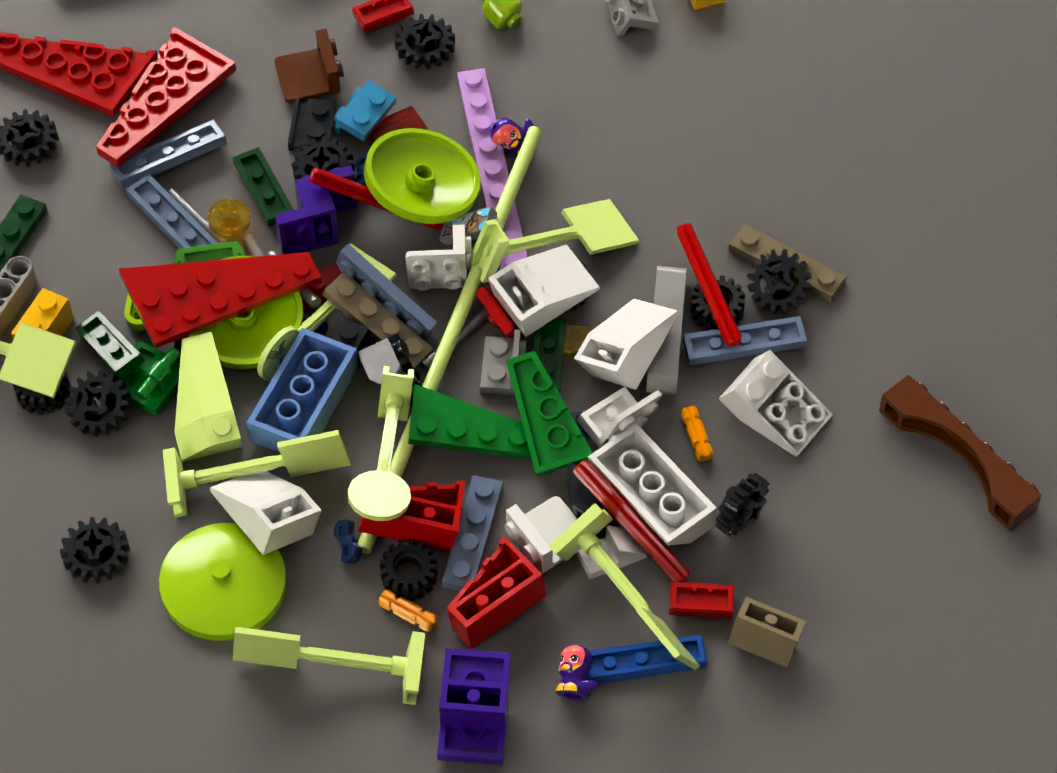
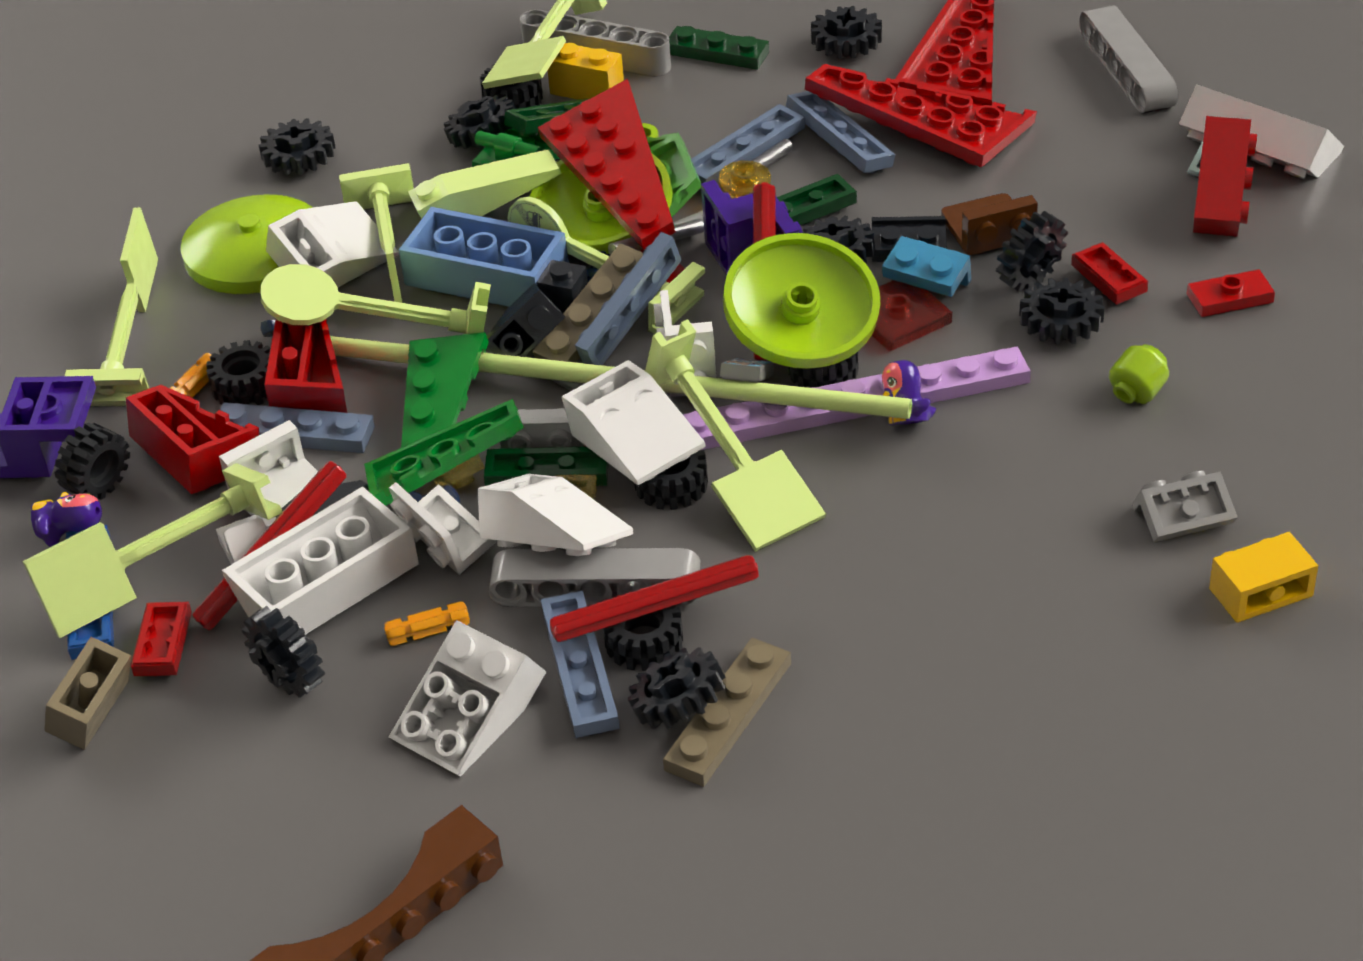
camera: 90 degrees right, 15 degrees down
none -> black tyre [54,422,130,500]
none -> black gear [996,211,1068,292]

